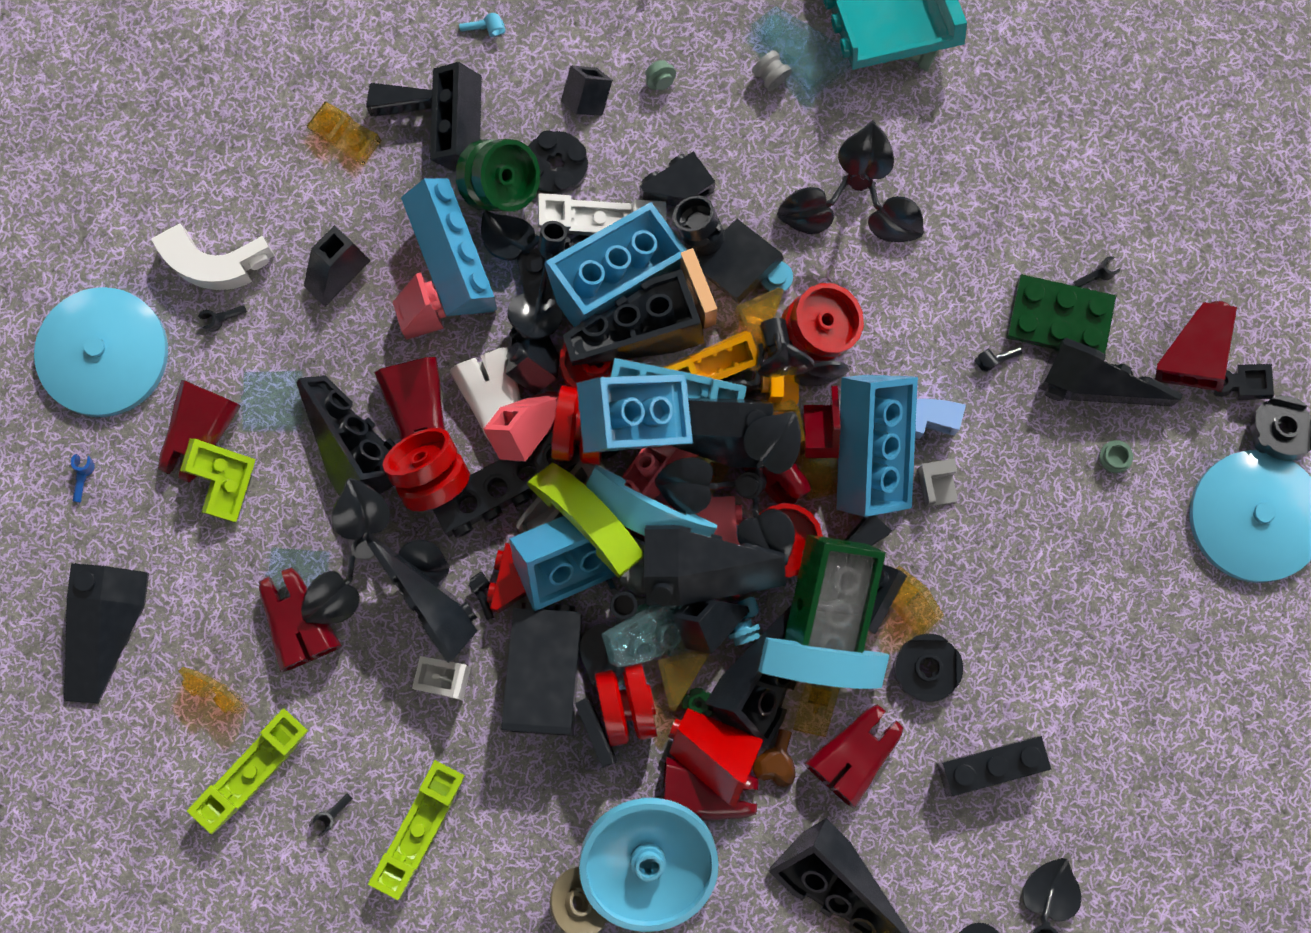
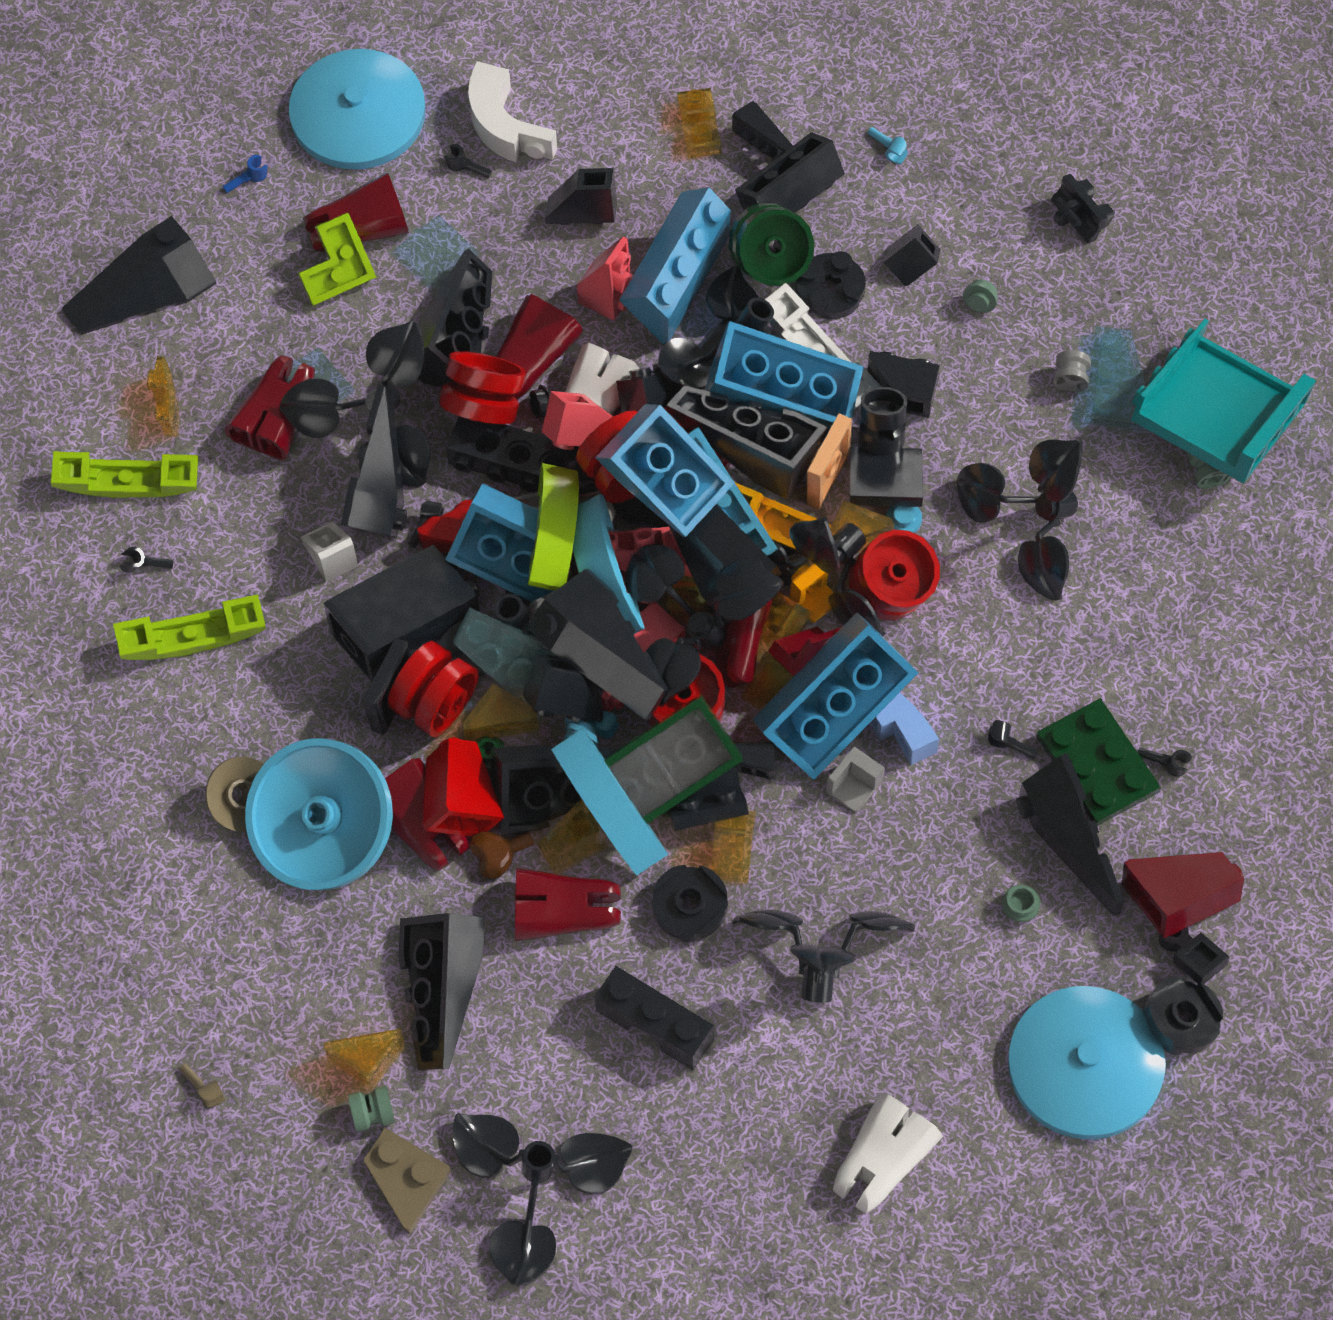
camera: 50 degrees right, 15 degrees down
none -> black plate [529,385,554,419]
none -> black plant [733,909,915,1003]
none -> white piece [833,1092,943,1214]

